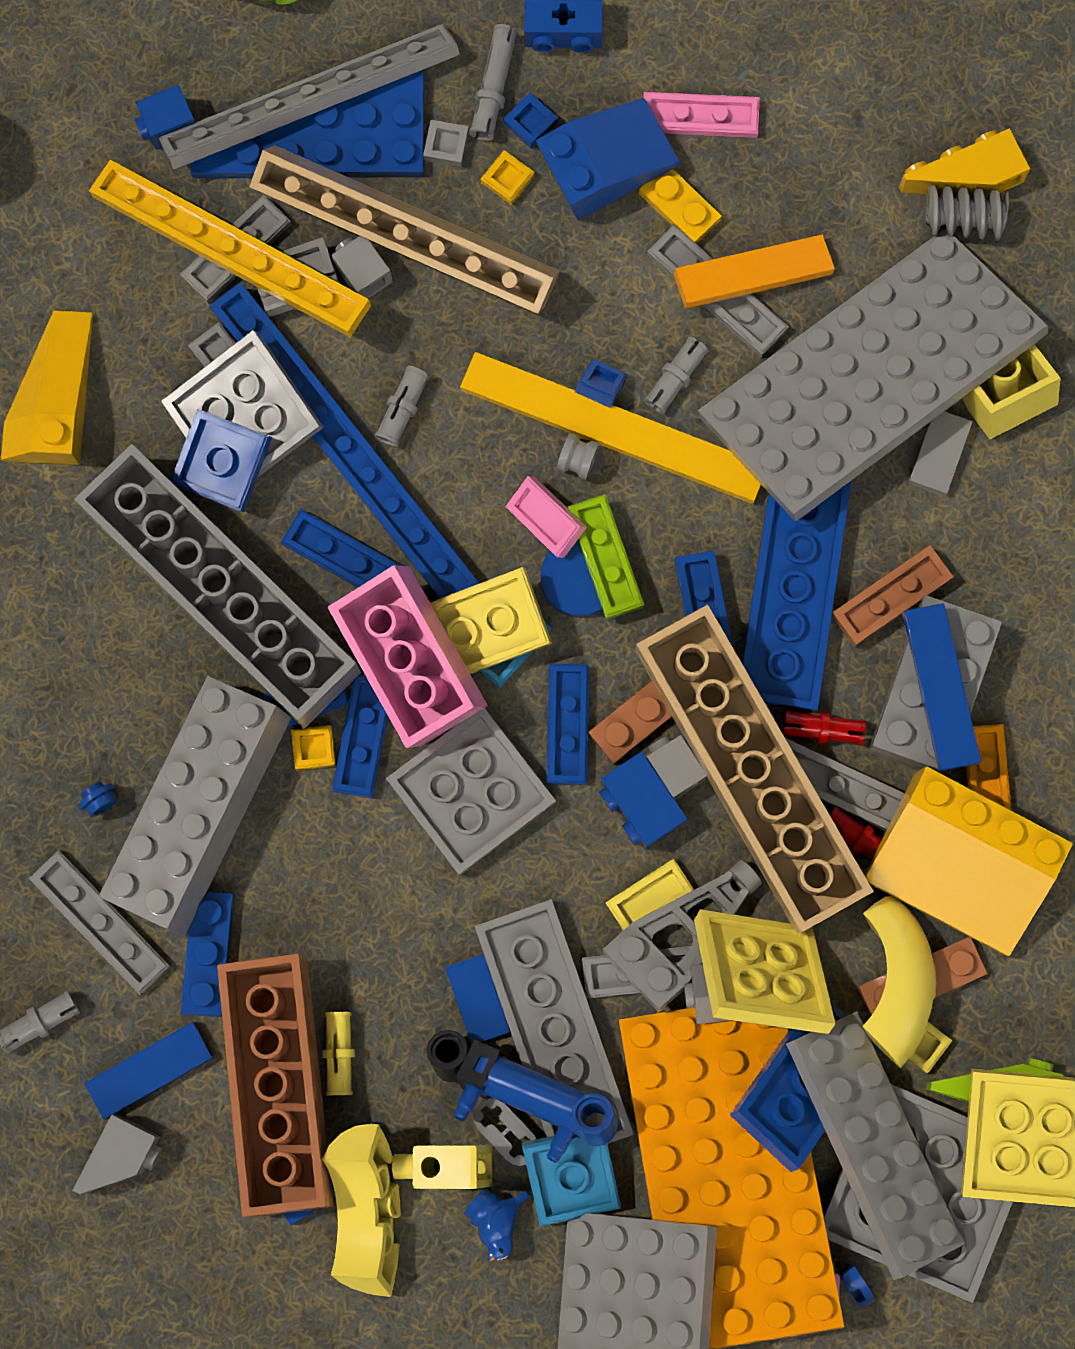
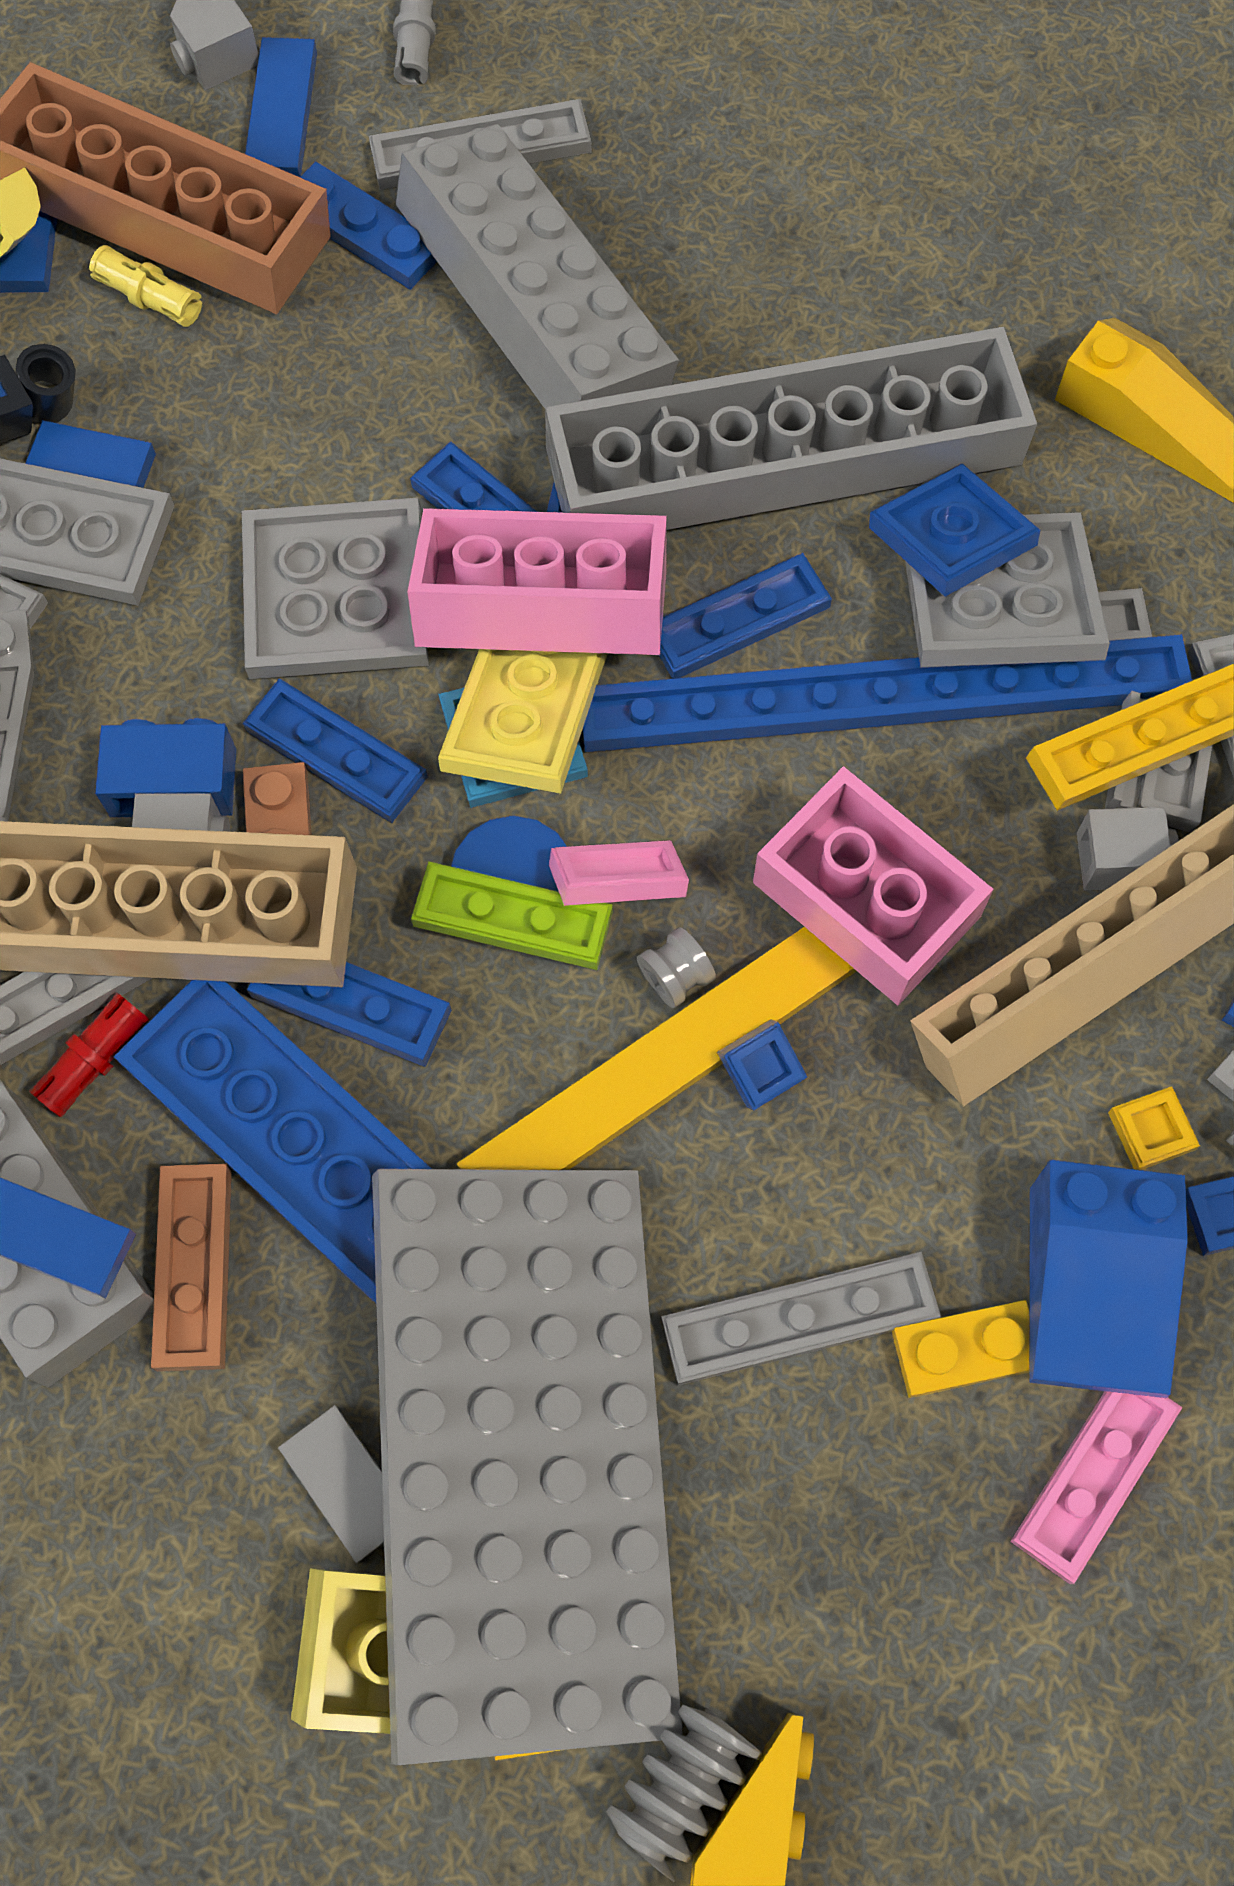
camera: 120 degrees right, 10 degrees down
blue plate [78,781,118,818] -> none
yellow tile [291,725,336,771] -> none
light grey pin [374,365,430,447] -> none
light yellow tile [605,859,694,931] -> none
light grey pin [643,337,709,415] -> none
light orange tile [673,234,835,309] -> none
none -> bright pink brick [753,766,994,1005]

